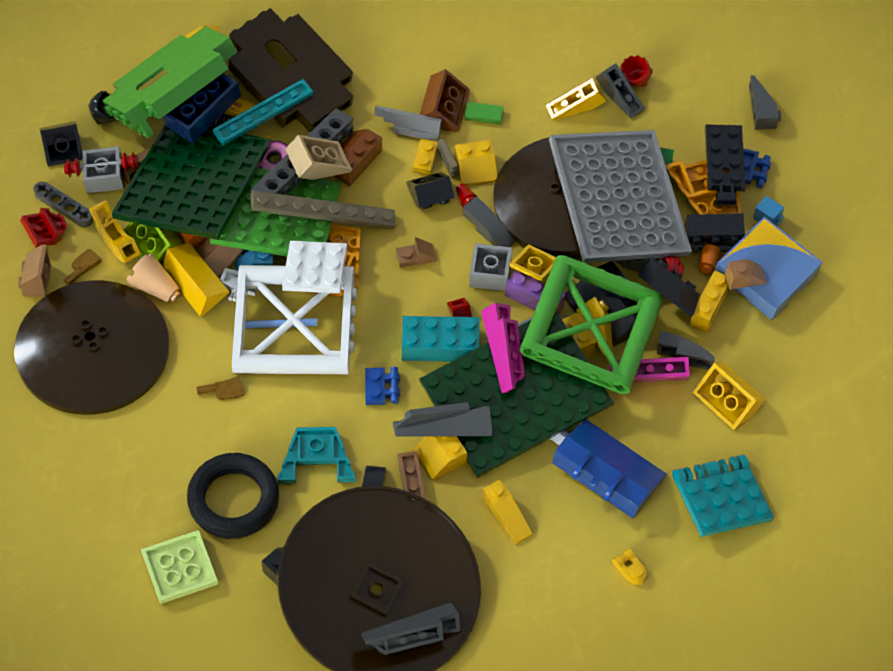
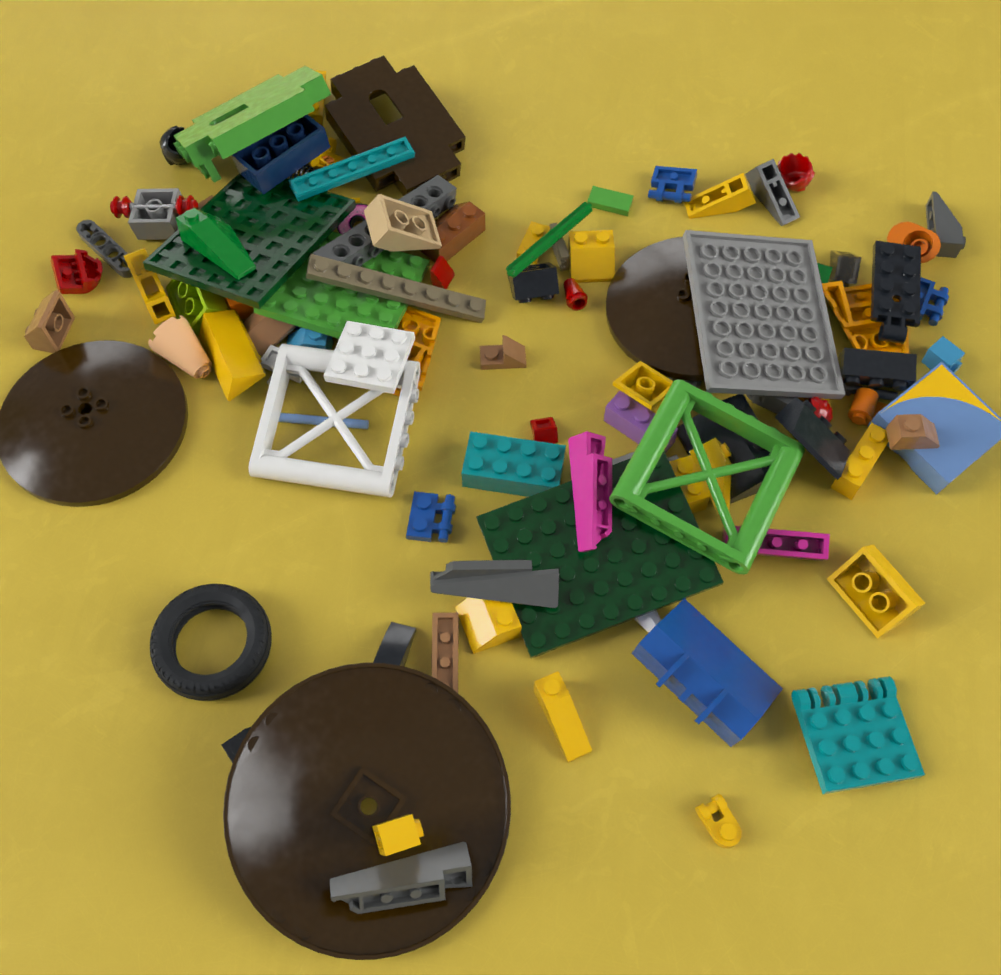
camera: 10 degrees right, 5 degrees up
black slope [40,121,83,166] -> none
pearl gold piece [64,249,101,285] -> none
yellowish green plate [141,530,218,604] -> none
pearl gold piece [196,376,244,399] -> none
teal wing [277,427,355,484] -> none
light grey piece [374,106,442,141] -> none
dark orange slope [420,69,470,132] -> none
dark grey slope [463,196,515,247] -> none
light grey brick [469,243,512,291] -> none
dark grey slope [657,331,715,370] -> none
none -> green wedge [176,208,256,280]
none -> yellow brick [372,814,424,856]
none -> red slope [430,255,455,289]
none -> green axle [506,202,593,278]
none -> blue plate [648,166,697,203]
none -> clear smoke slope [830,250,862,287]
none -> orange piece [887,222,941,263]

